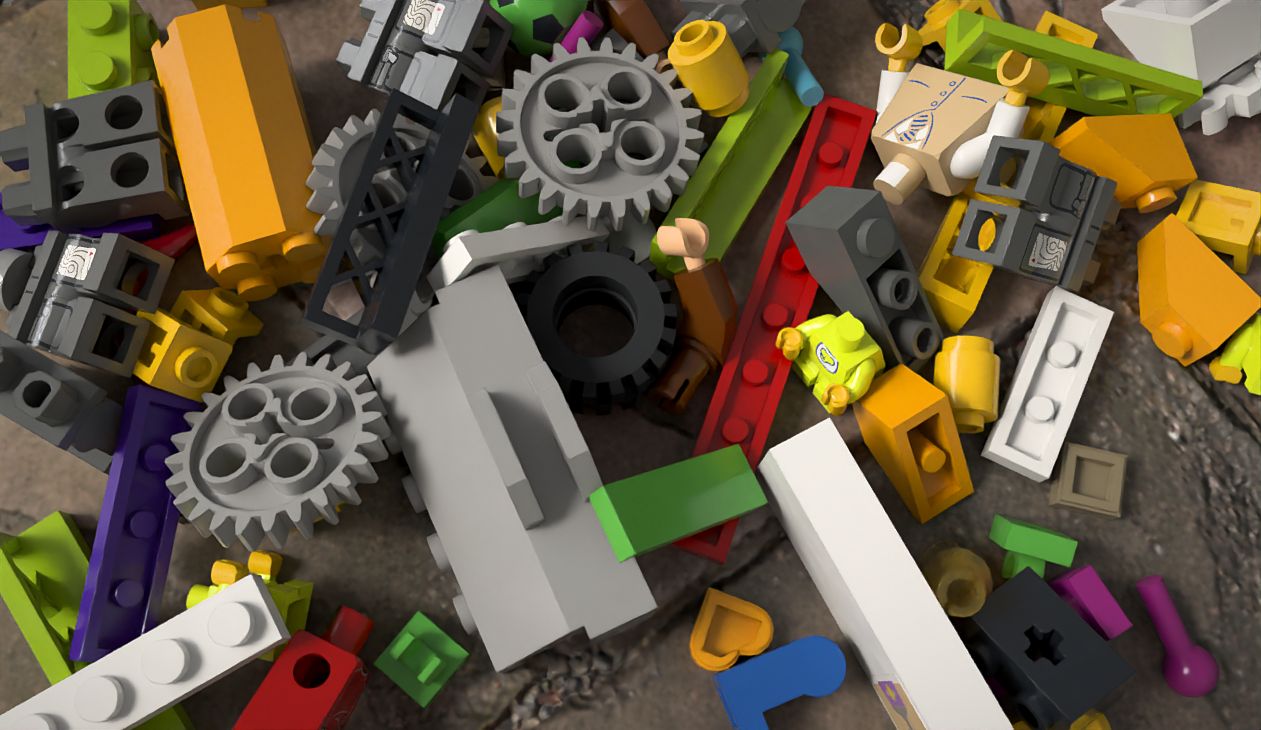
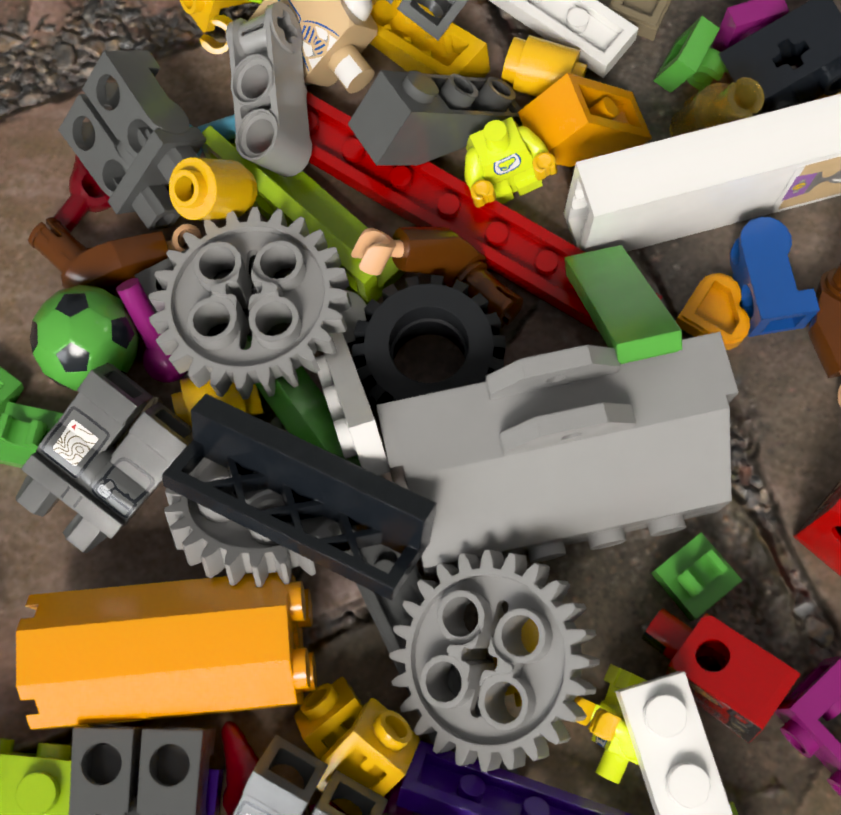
camera: 70 degrees left, 0 degrees up
none -> light grey piece [226,1,312,177]

